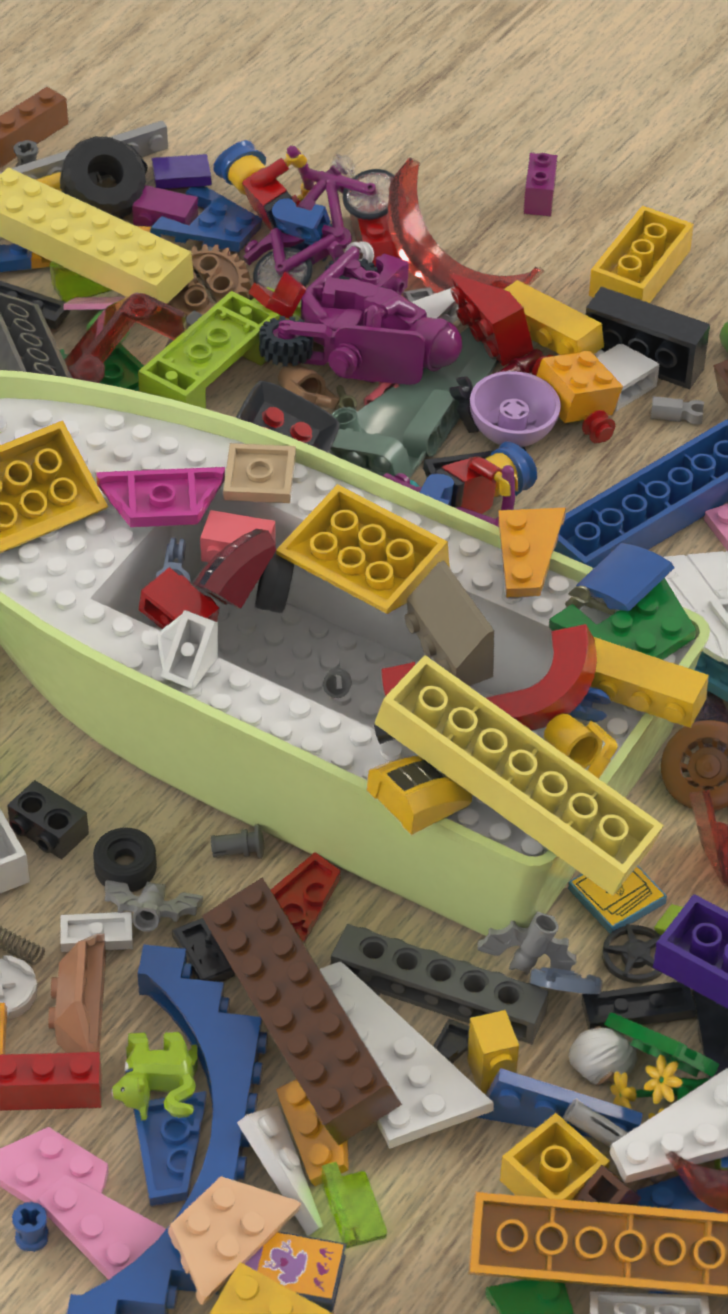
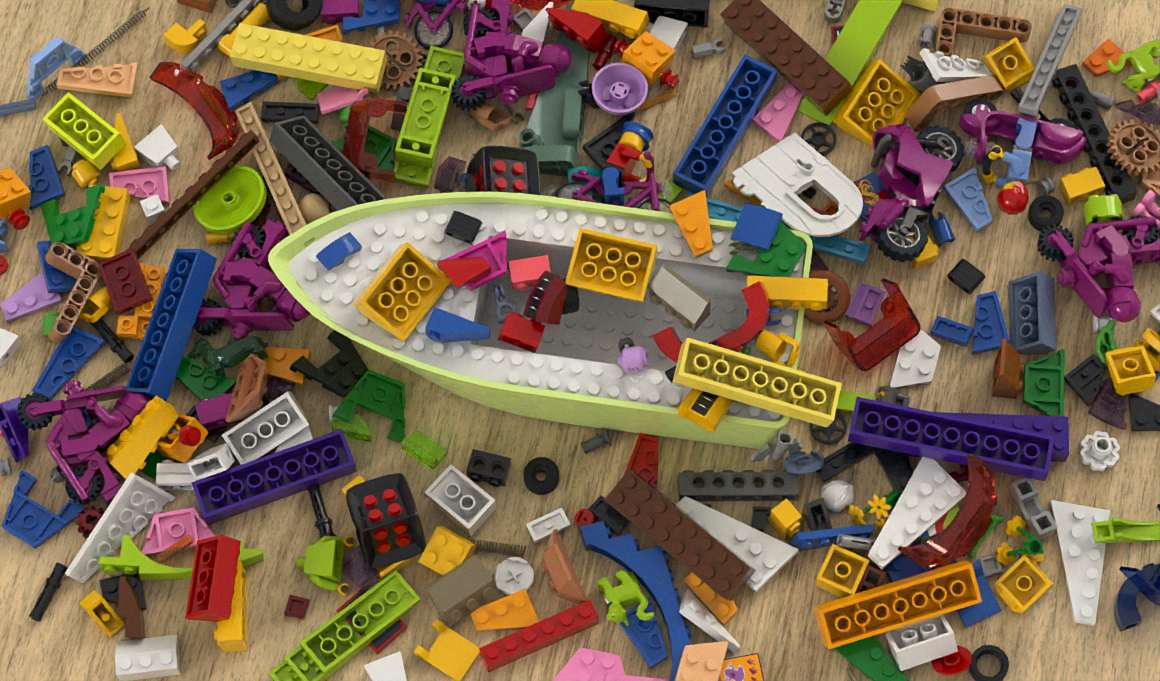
camera: 20 degrees left, 20 degrees up
light grey animal [104,880,203,931] -> none
white slope [157,610,218,689] -> none
tan plate [223,443,296,503] -> none
red panel [249,272,306,319] -> none
clear neon green panel [322,1162,387,1249] -> none
green wing [604,1012,719,1078] -> none
none -> blue slope [425,307,491,342]
none -> red slope [437,256,491,290]
none -> black piece [444,211,482,244]
none -> red tile [575,509,596,528]
none -> lavender head [618,346,649,373]
none -> light orange piece [637,89,681,113]
none -> dark grey slope [802,497,832,531]

